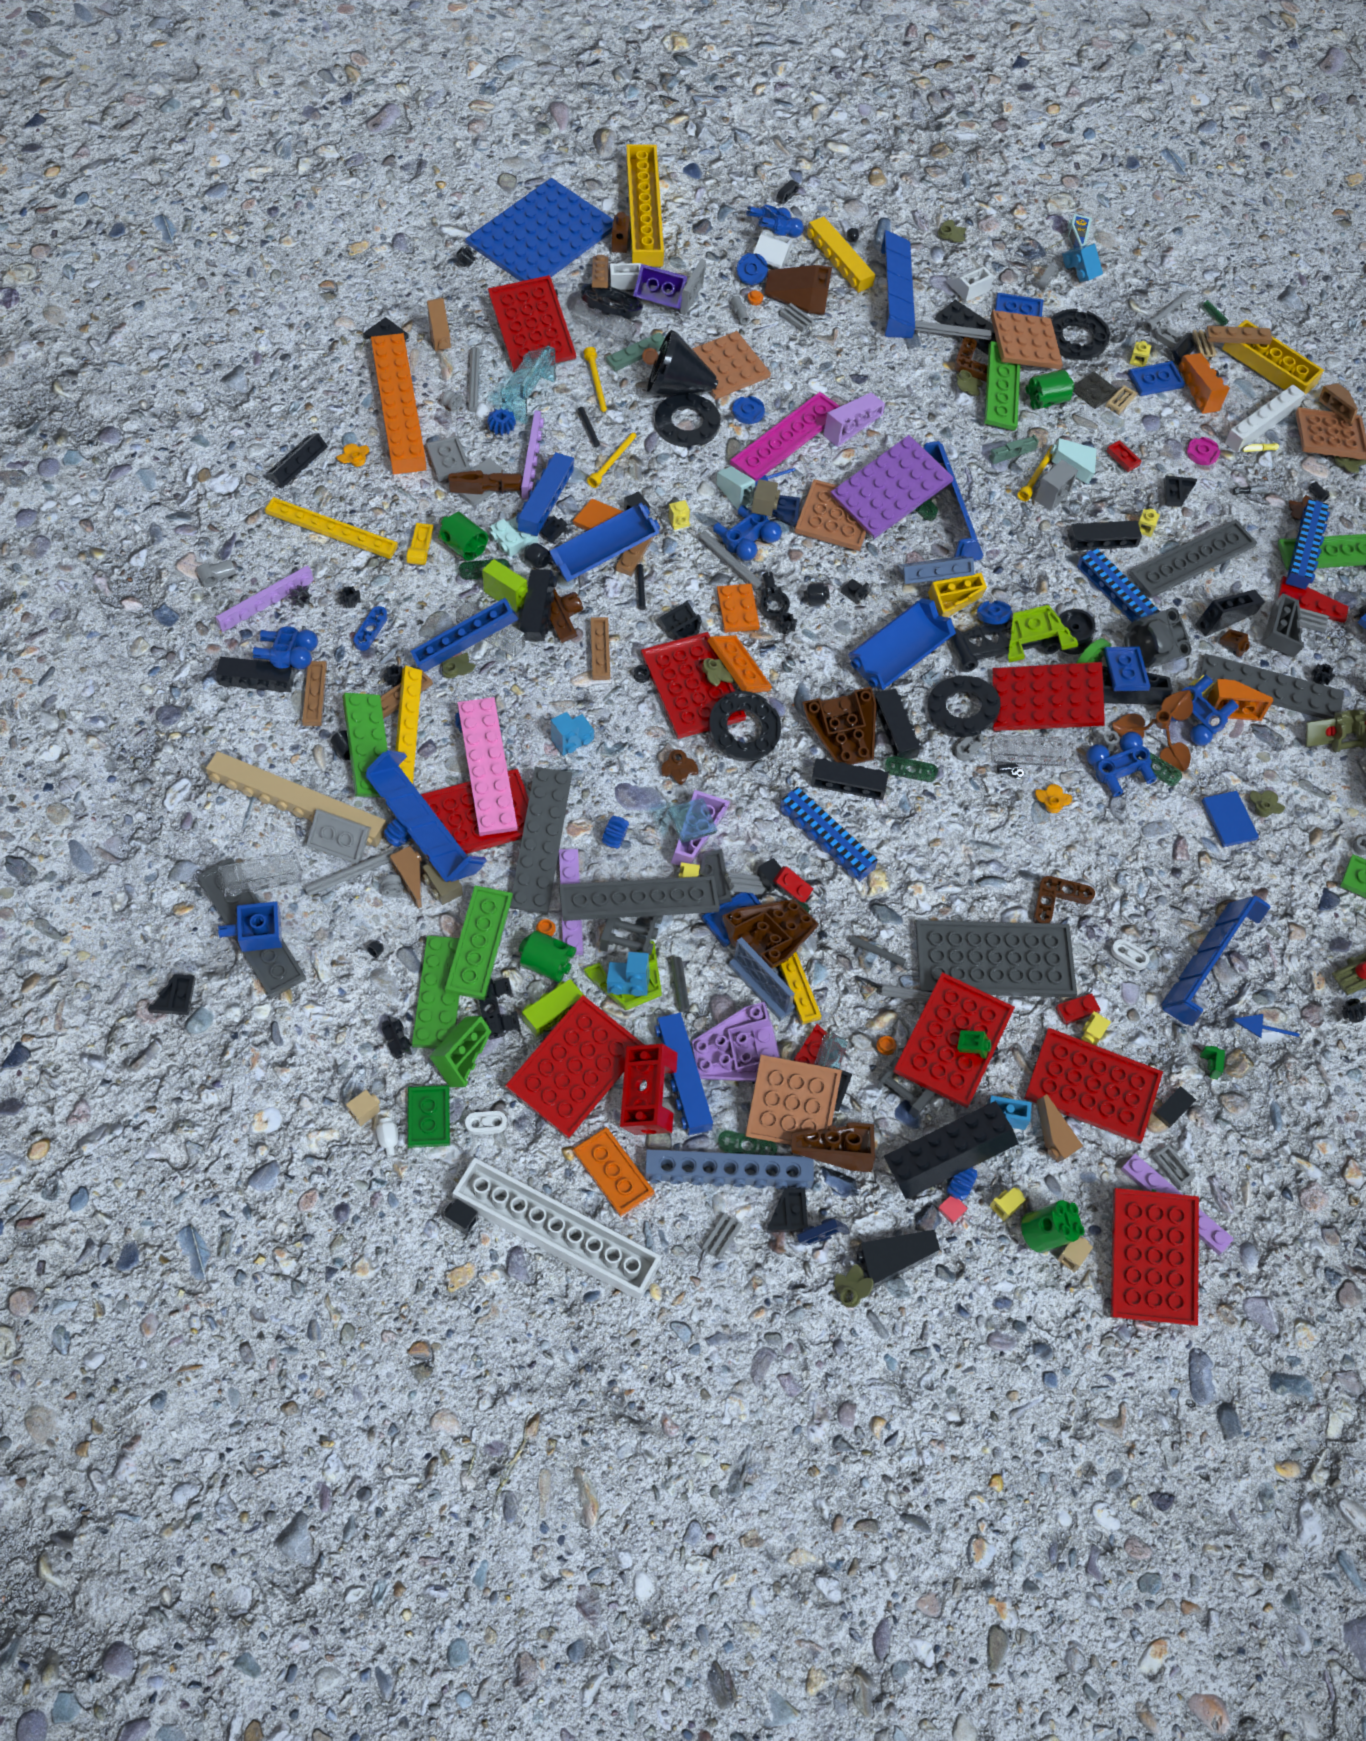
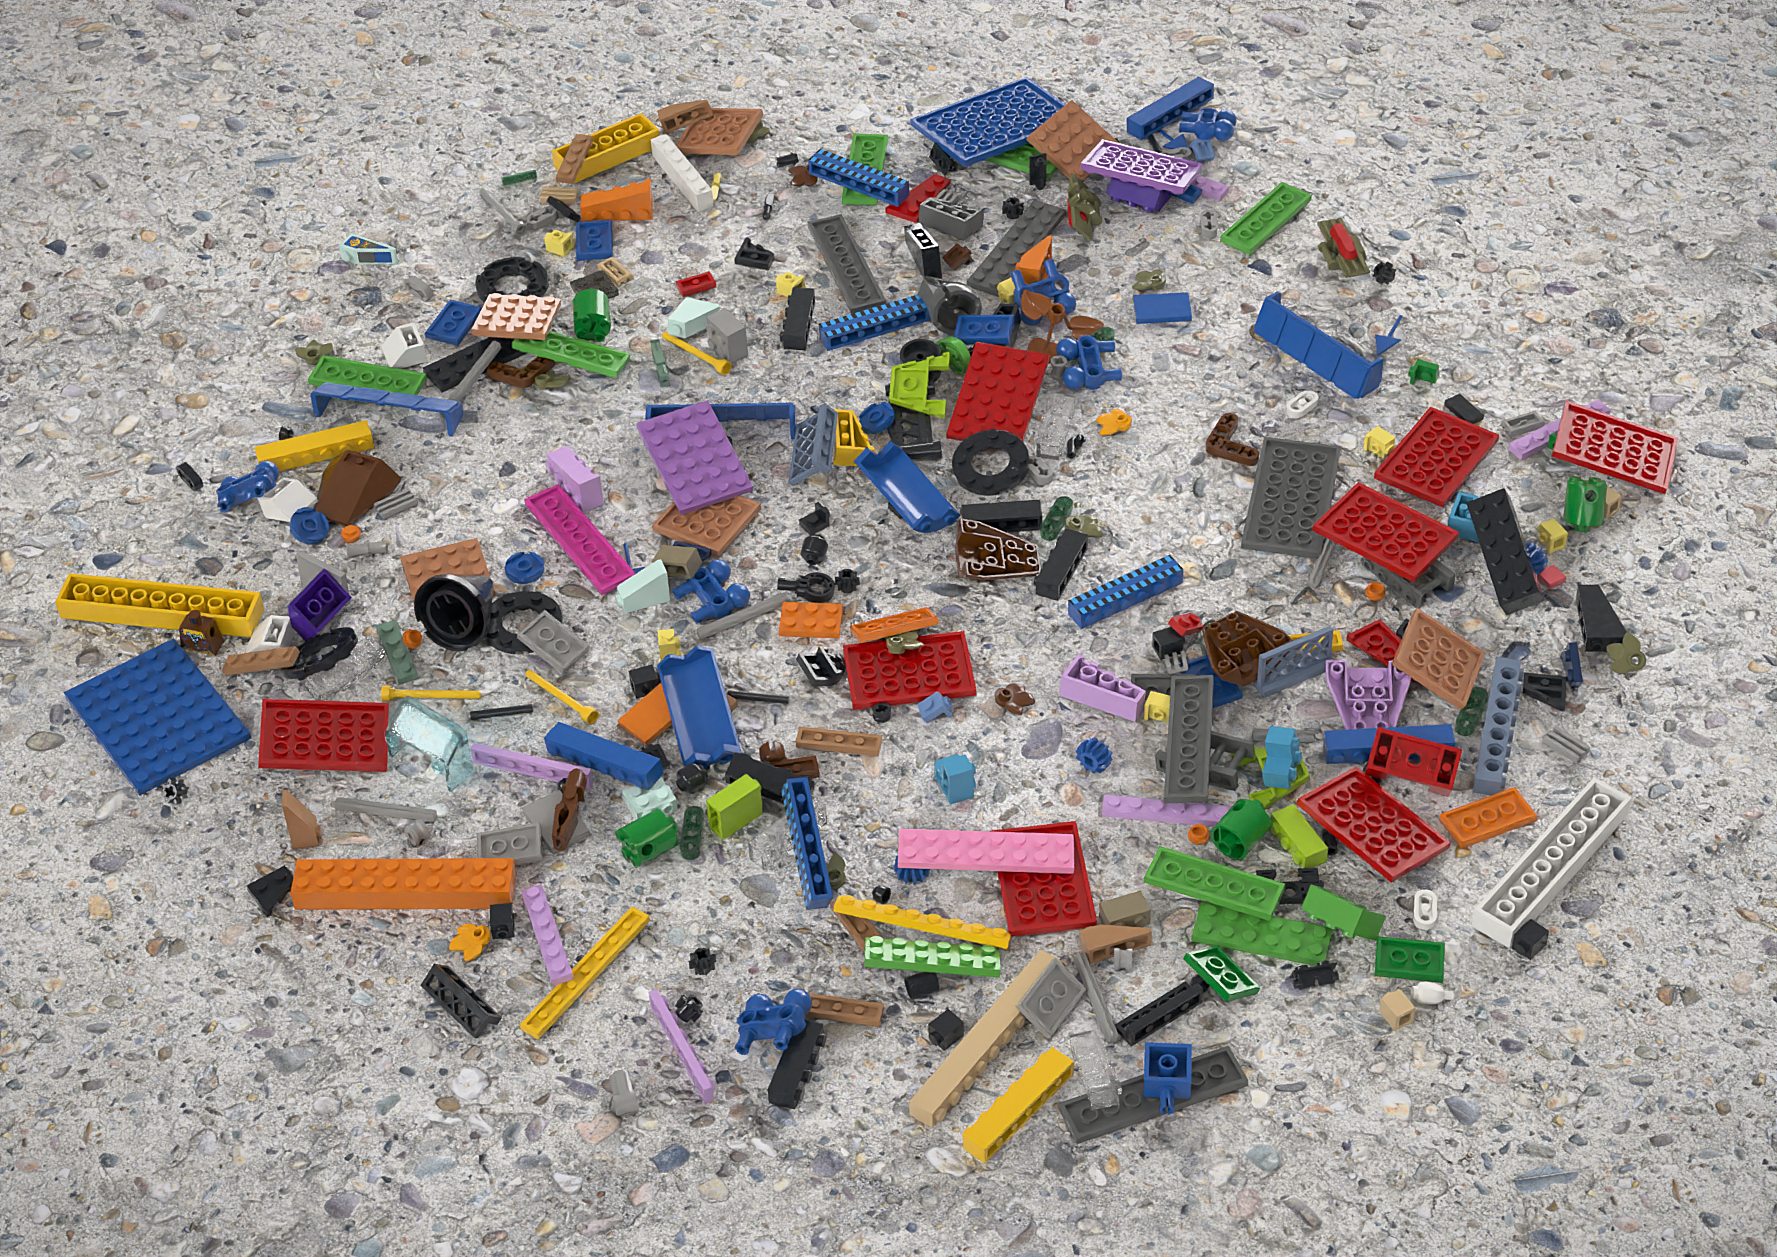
camera: 70 degrees left, 15 degrees down
black wing [148,974,196,1015] -> none
blue beam [354,606,388,651] -> none
blue piece [366,750,487,882] -> none
black gear [383,664,403,687] -> none
blue gear [384,817,411,847] -> none
yellow plate [407,523,434,565] -> none
blue gear [487,408,516,436] -> none
dark grey plate [510,767,572,915] -> none
clear light blue tile [667,798,717,843] -> none
black plate [708,691,781,761] -> none
reddish brown wedge [791,1122,875,1172] -> none
clear light blue slope [815,1032,848,1069] -> none
dark grey bar [850,936,906,966] -> none
green bracket [957,1030,991,1058] -> none
medium nougat slope [1036,1094,1083,1162] -> none
red plate [1056,993,1101,1025] -> none
dark azure brick [1062,243,1103,282] -> none
dark pink tile [1186,437,1220,465] -> none
none -> bright green plate [308,355,427,395]
none -> black brick [490,903,515,939]
none -> light grey tile [517,610,590,674]
none -> lavender plate [521,884,574,986]
none -> black hinge [872,885,891,904]
none -> medium blue bracket [917,691,953,723]
none -> black brick [928,1009,964,1051]
none -> yellow brick [962,1047,1074,1164]
none -> olive plate [1065,515,1103,537]
none -> black fence [1115,981,1203,1047]
none -> green tile [1183,945,1260,1002]

